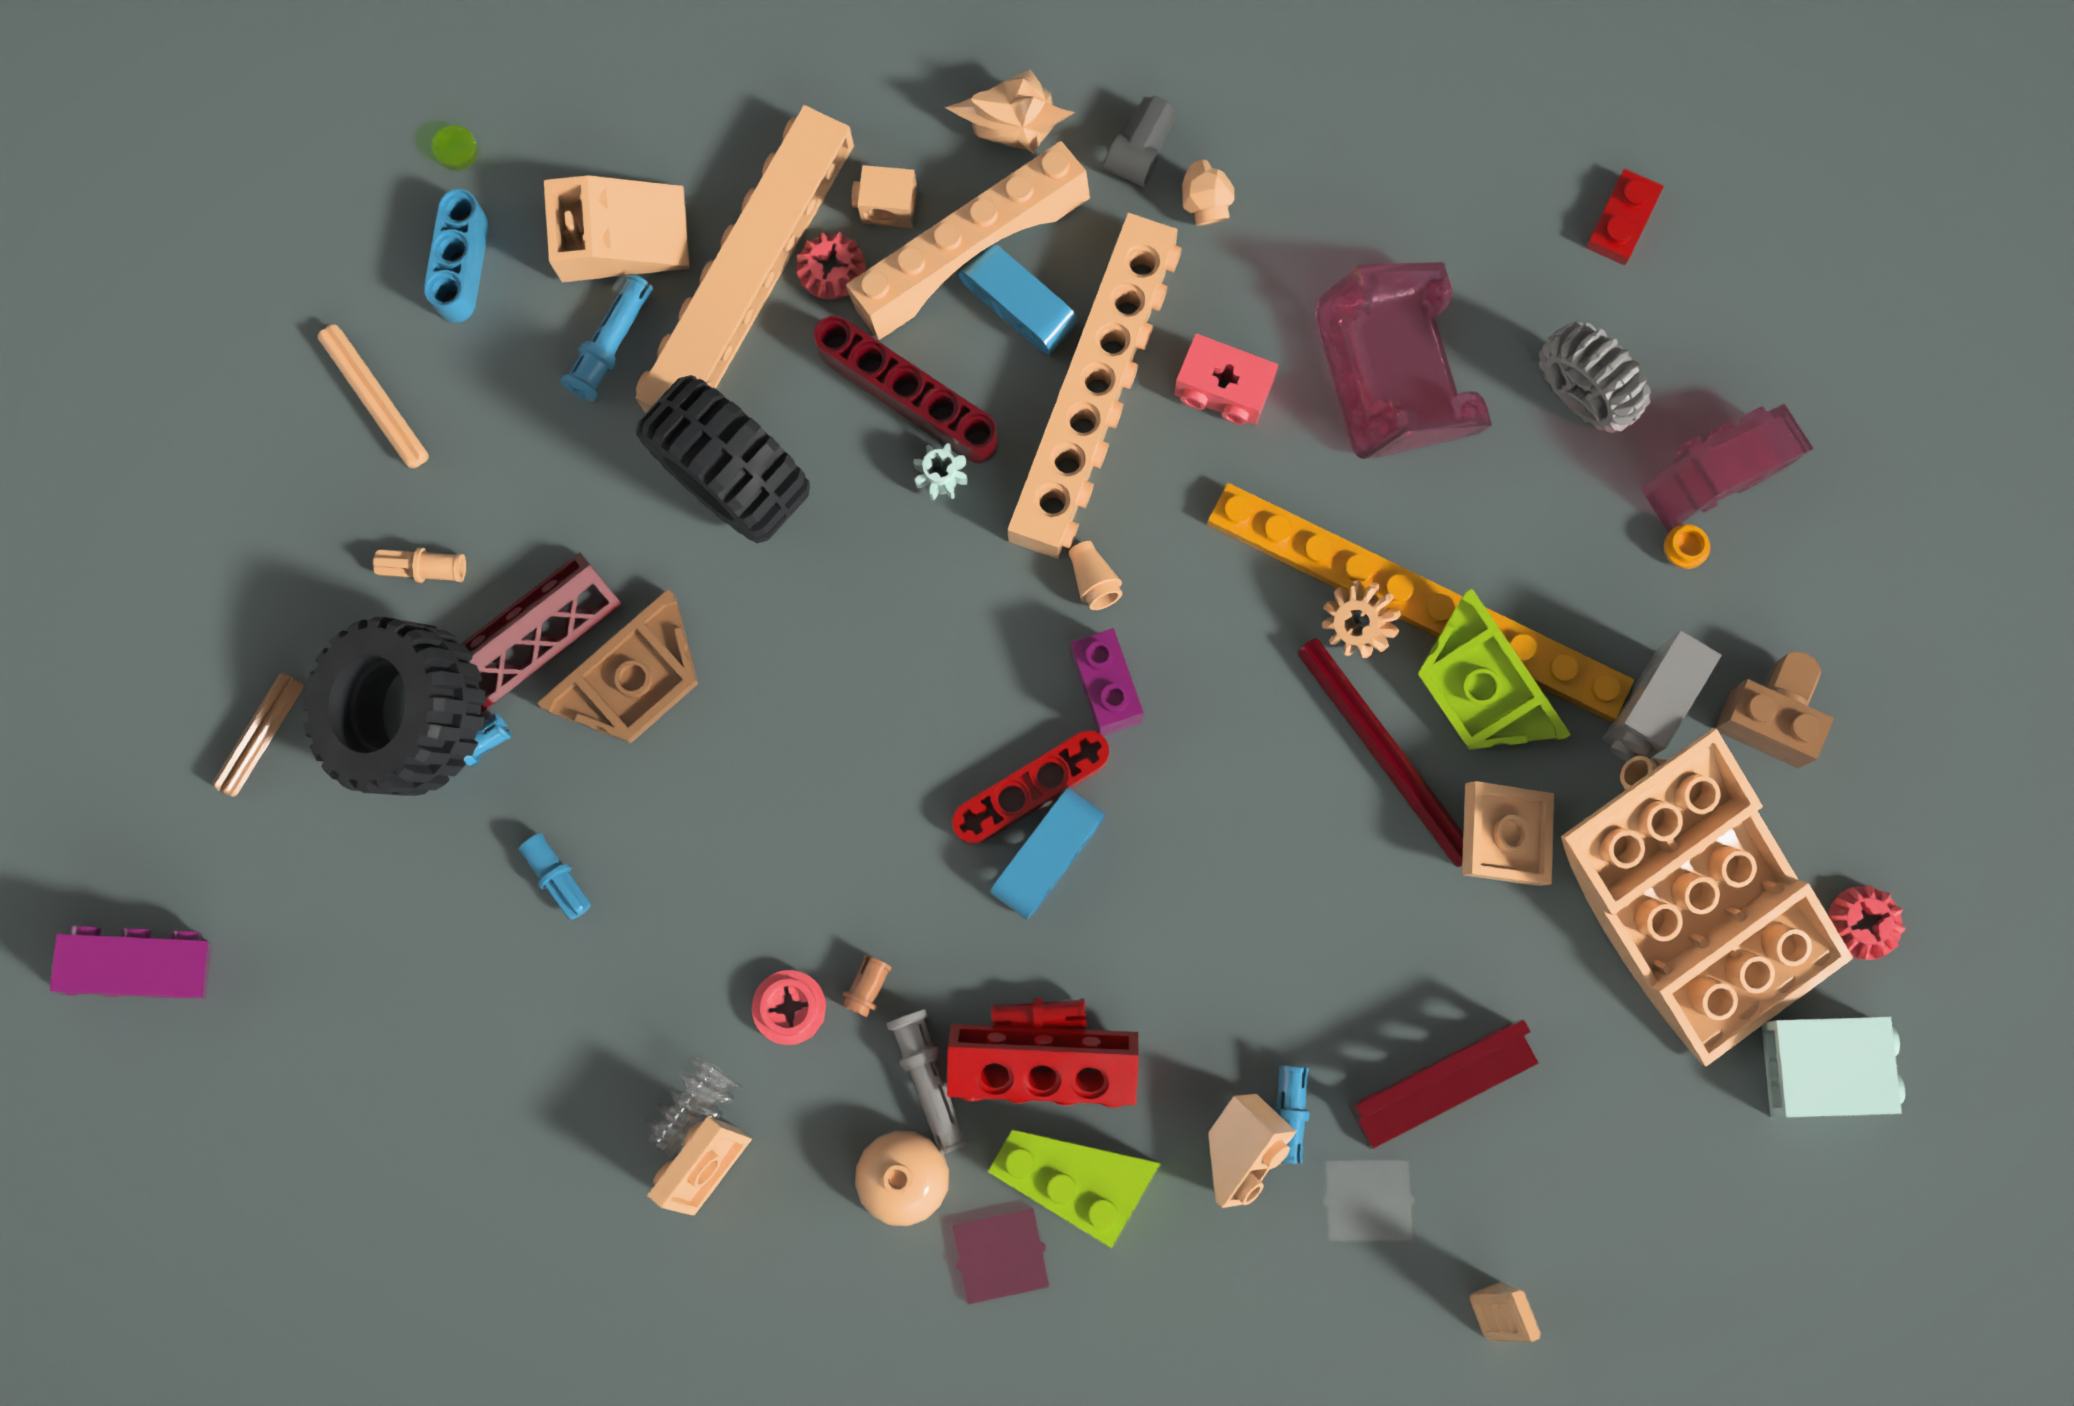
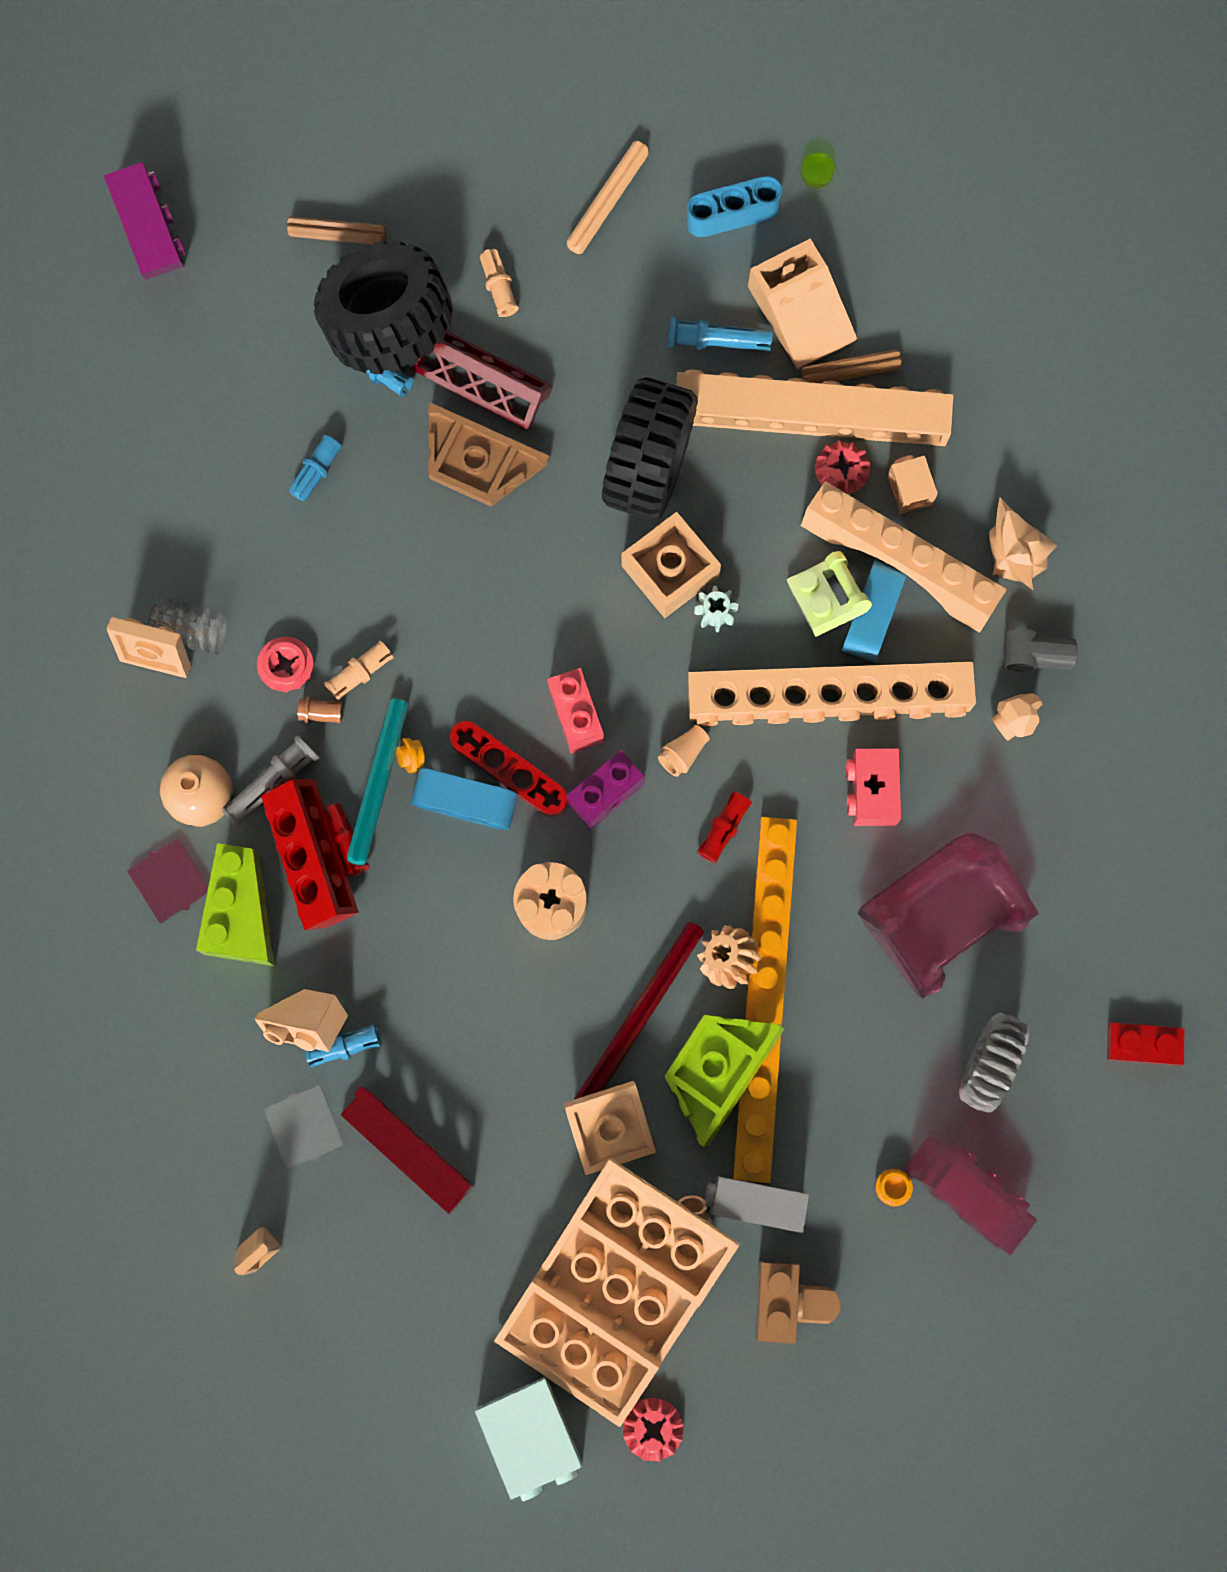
camera: 65 degrees right, 0 degrees up
dark red beam [814,316,998,463] -> none
none -> light nougat pin [324,641,394,701]
none -> teal axle [347,698,408,865]
none -> light orange plate [396,738,425,773]
none -> light nougat brick [513,862,587,940]
none -> coral brick [547,668,604,754]
none -> light nougat brick [621,512,721,618]
none -> red pin [696,791,752,864]
none -> yellowish green plate [786,551,872,637]
none -> medium nougat axle [801,349,902,384]

